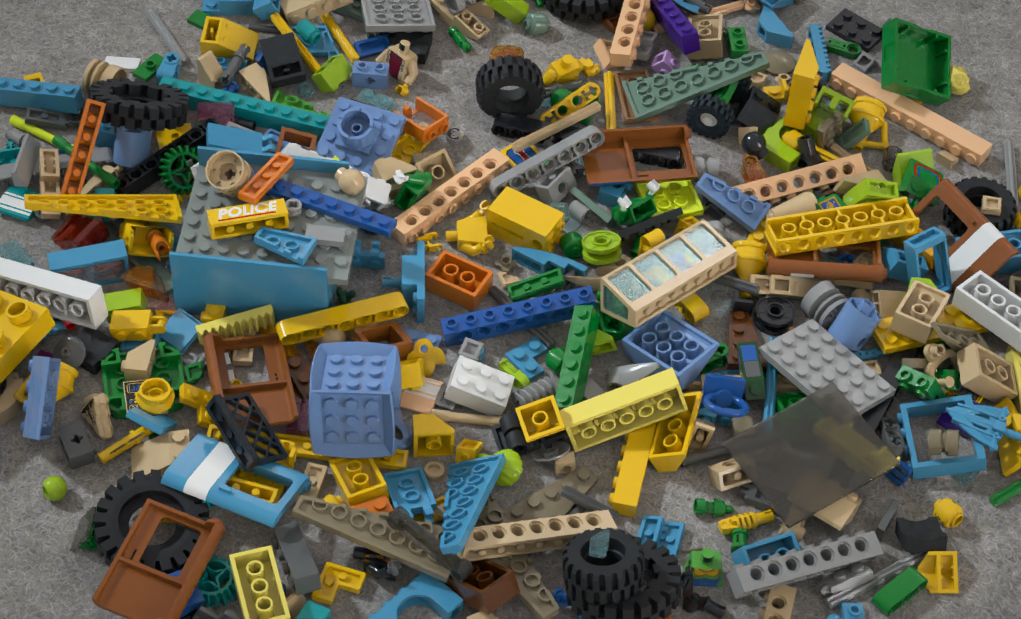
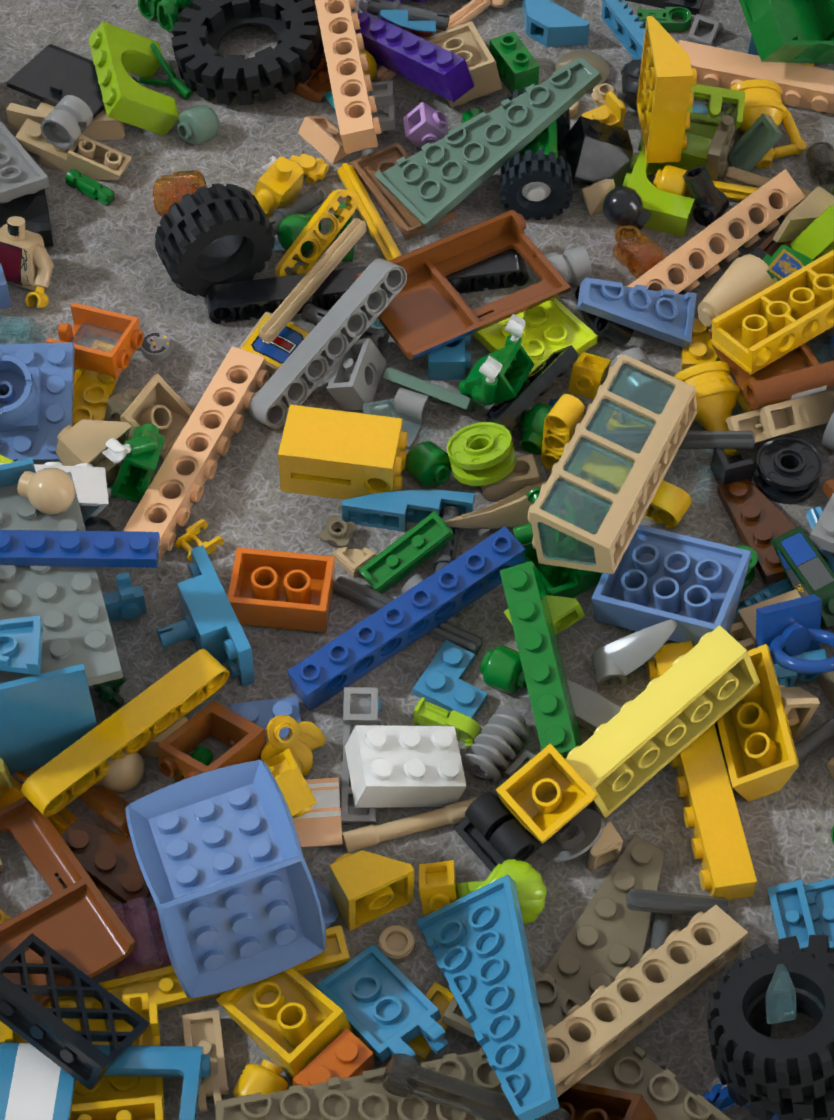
camera: 20 degrees left, 5 degrees up
light grey tile [305,224,346,248] -> none
yellow torso [446,200,495,256] -> none

